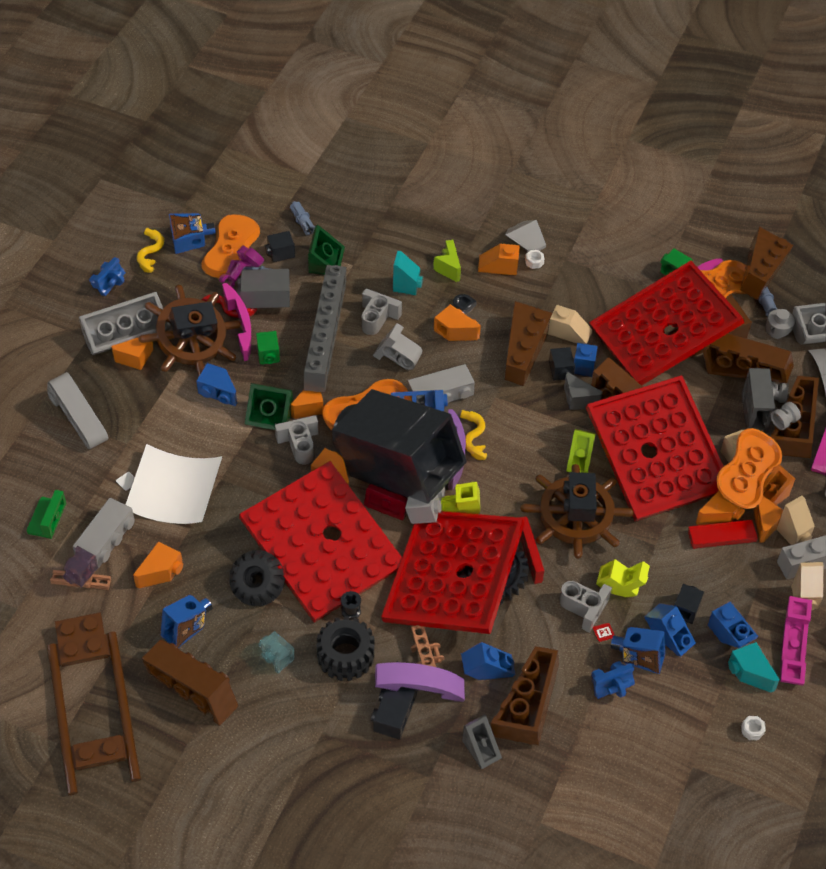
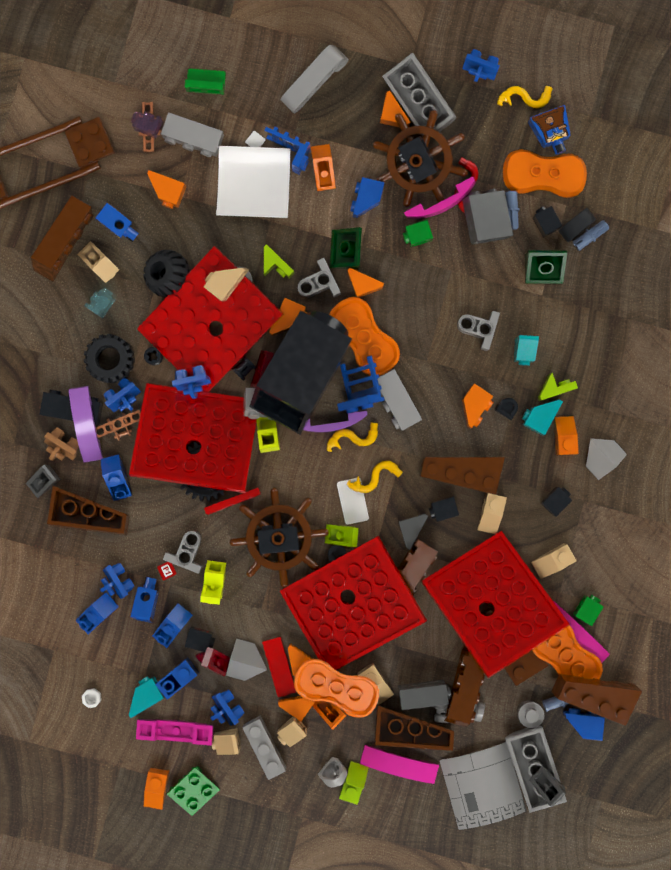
camera: 85 degrees right, 35 degrees up
magenta piece [219,245,265,288] -> none
dark grey brick [304,265,347,392] -> none
light grey tile [373,323,422,370] -> none
white tile [525,250,544,269] -> none
blue brick [574,343,598,377] -> none
light grey wheel [770,401,801,430] -> none
none -> medium nougat hips [44,427,79,461]
none -> blue slope [76,593,119,634]
none -> tan slope [77,241,119,283]
none -> blue hips [104,378,141,412]
none -> blue hips [172,365,211,399]
none -> dark red tile [195,647,230,677]
none -> tan slope [204,268,249,301]
none -> blue hips [210,690,244,726]
none -> light grey slope [226,638,267,681]
none -> black bush [232,356,257,381]
none -> lime slope [264,244,295,279]
none -> blue plate [265,127,311,175]
none -> orange slope [311,144,336,191]
none -> black wheel [328,545,347,562]
none -> white sticker [337,478,369,525]
none -> yellow animal [346,460,403,493]
none -> teal slope [522,400,563,436]
none -> tan slope [531,543,577,579]
none -> black brick [540,487,572,517]
none -> black tyre [559,208,596,242]
none -> blue slope [563,708,605,741]

